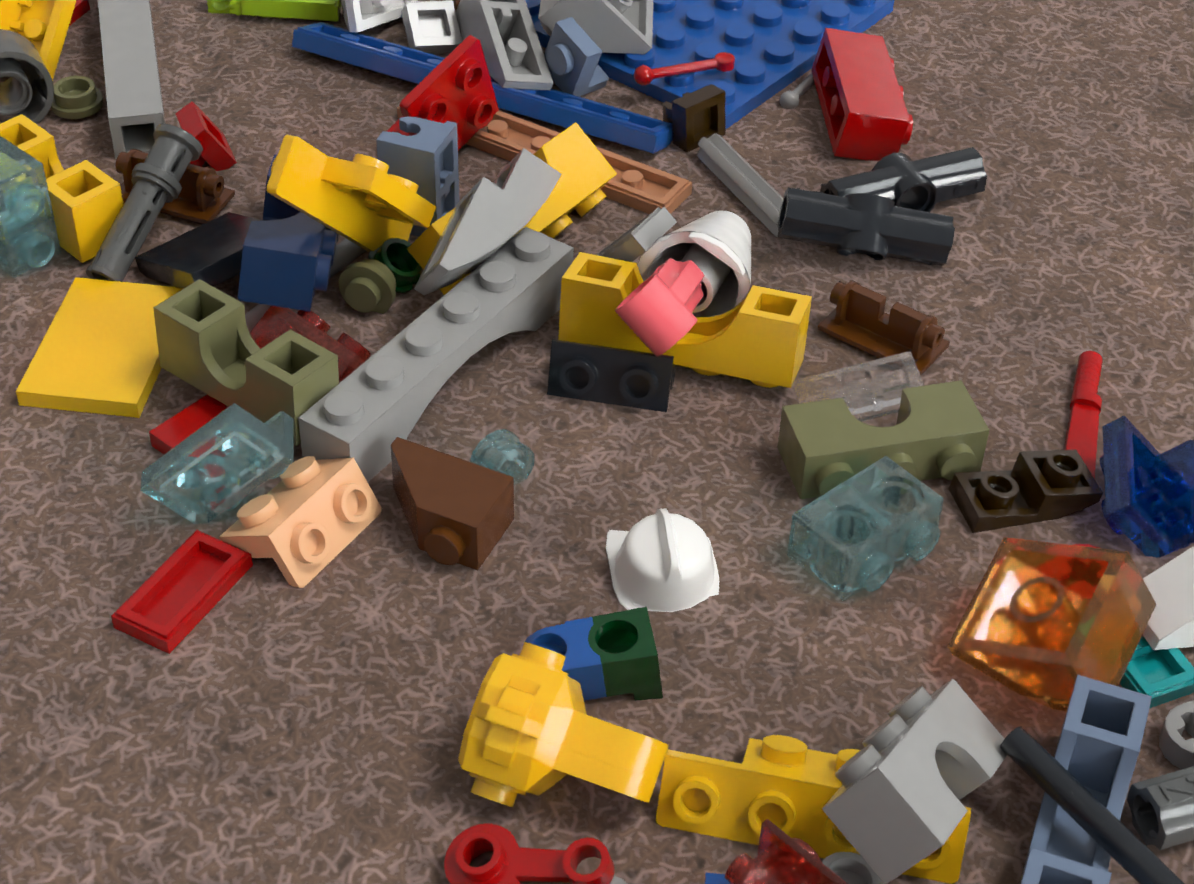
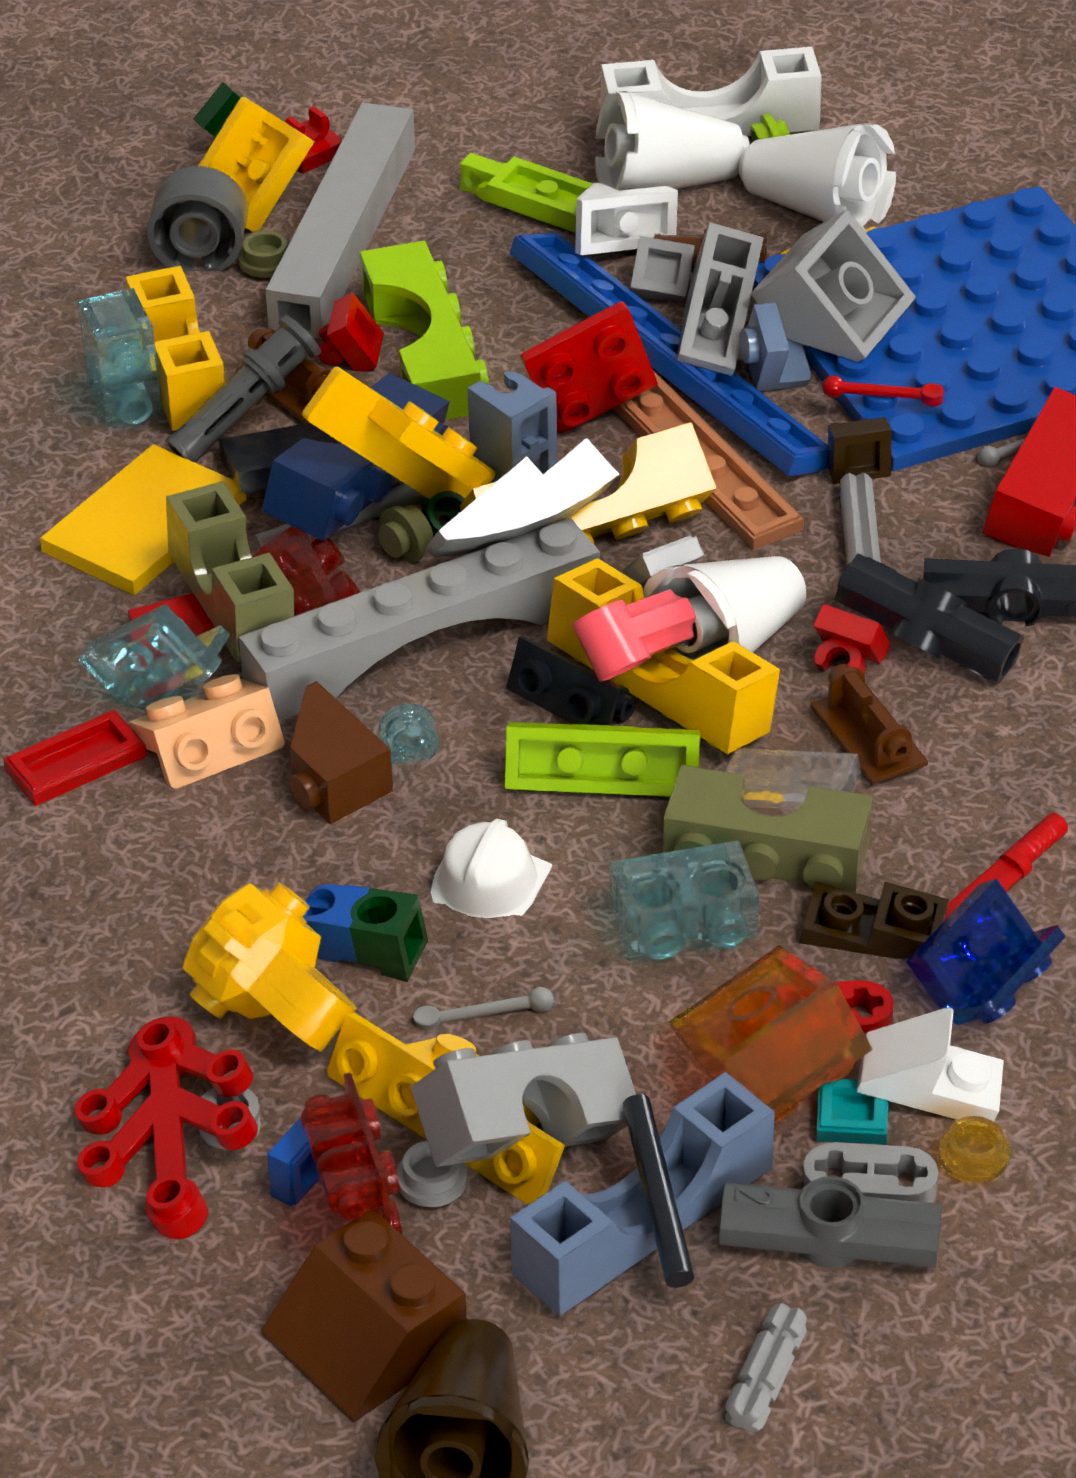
camera: 30 degrees right, 0 degrees up
none -> lime arch [360,240,489,420]
none -> light grey hinge [413,987,554,1030]
none -> lime plate [505,722,701,797]
none -> red tile [813,604,891,674]

